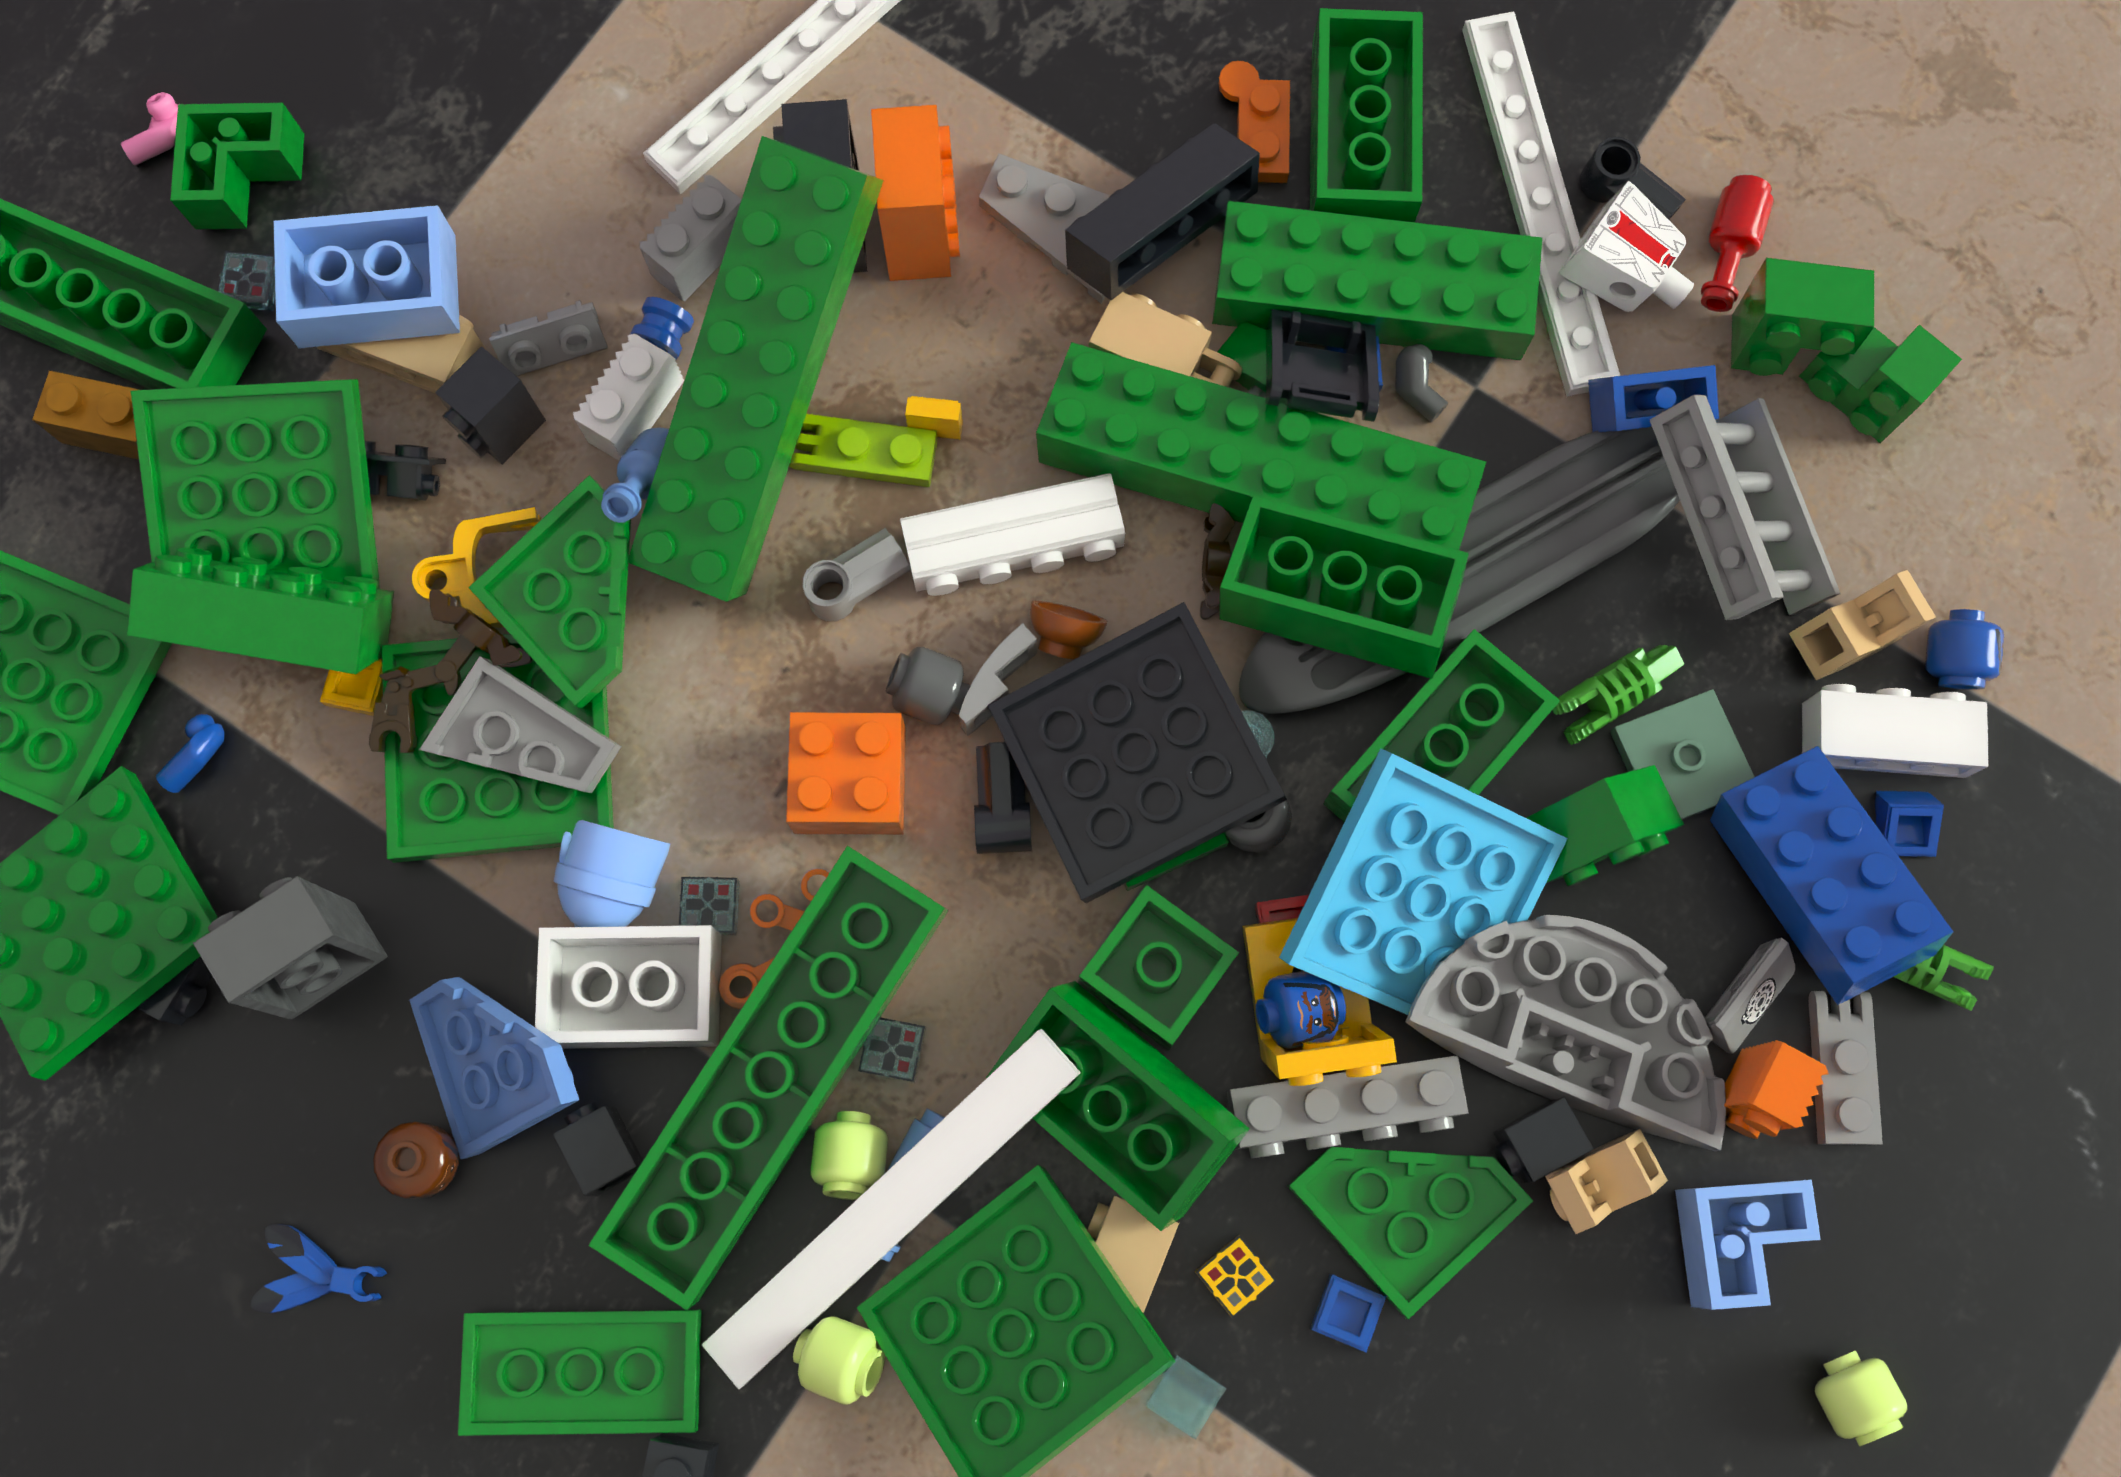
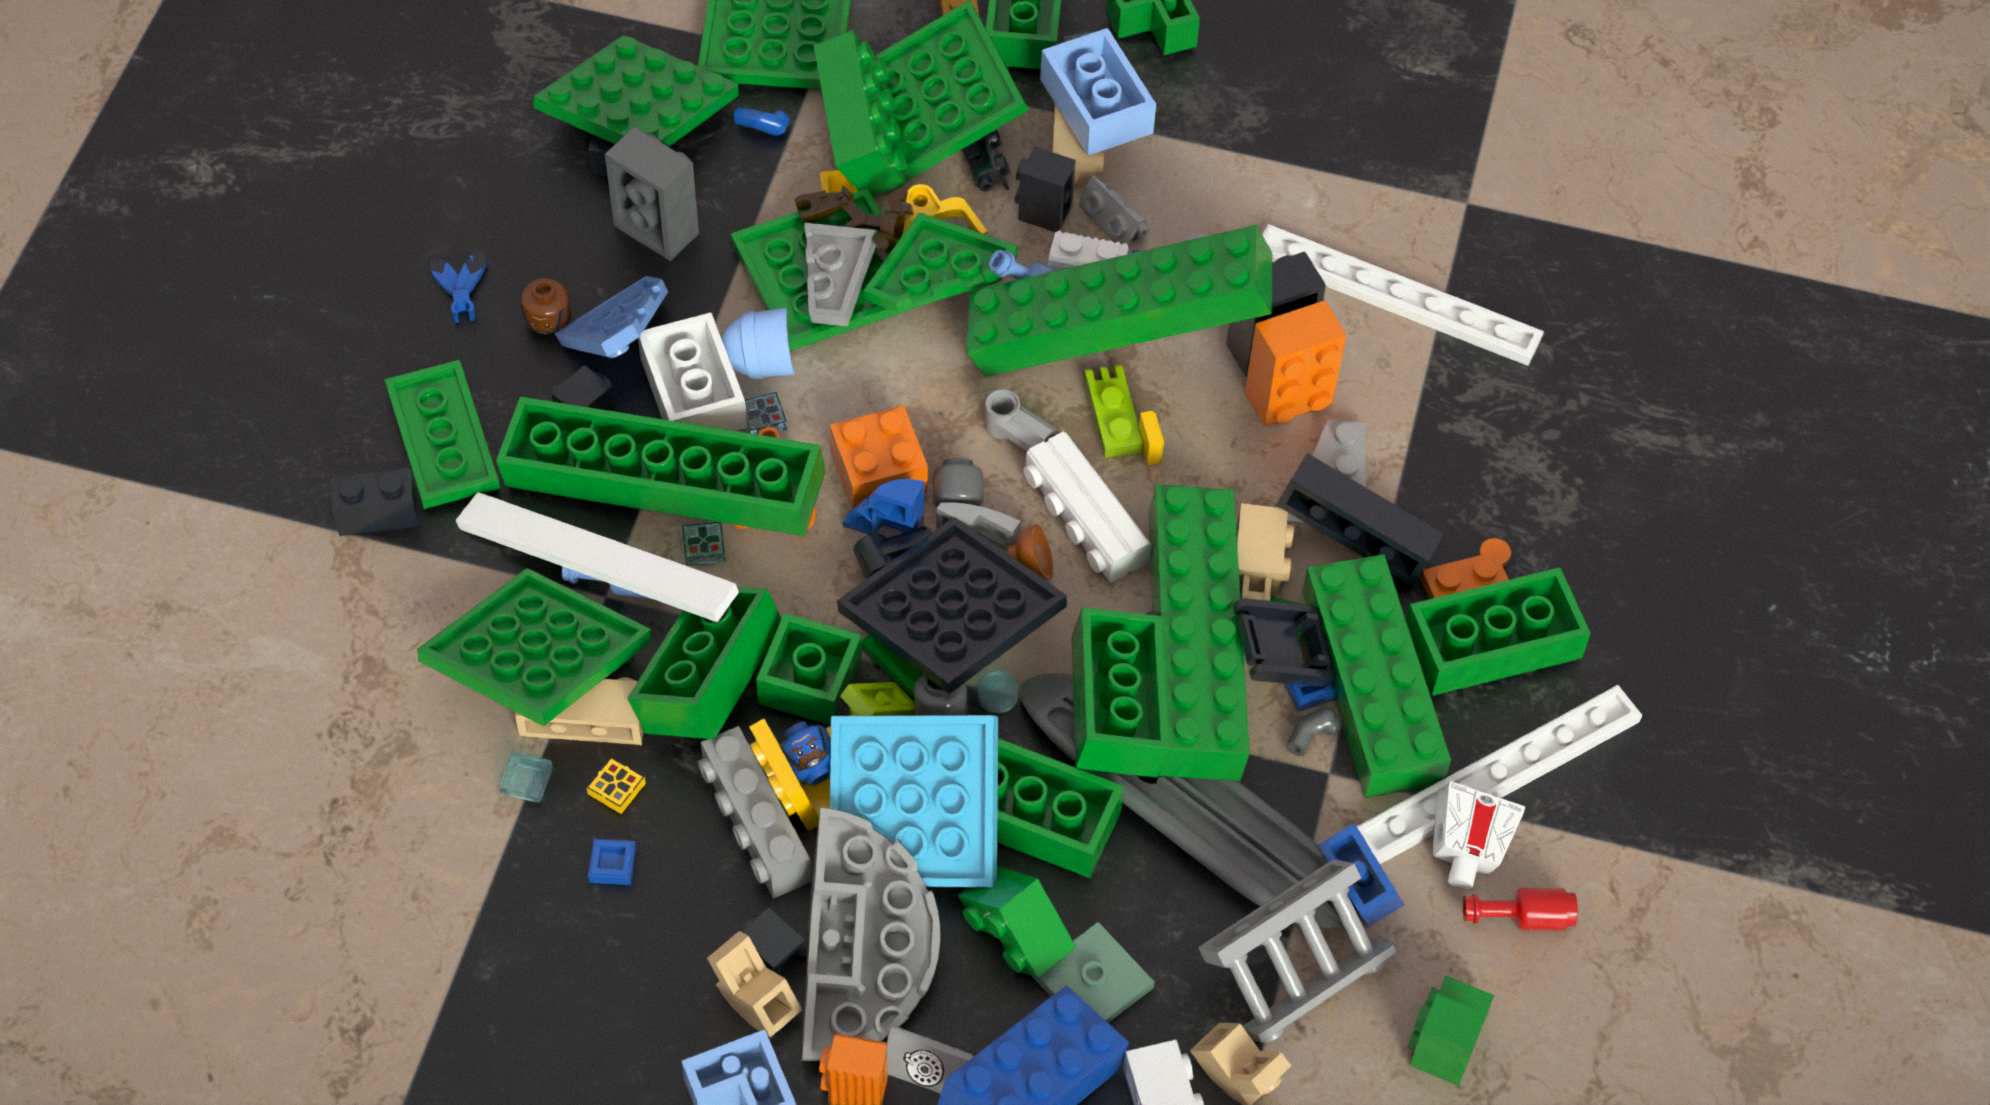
camera: 70 degrees right, 20 degrees down
yellowish green head [793,1316,885,1405] -> none
yellowish green head [811,1111,888,1200] -> none
green plate [1287,1147,1533,1319] -> none
bright green hinge [1552,645,1684,745] -> none
black piece [1580,137,1686,220] -> none
green brick [1731,257,1874,376] -> none
none -> lime plate [840,682,916,716]
none -> blue slope [843,479,924,535]

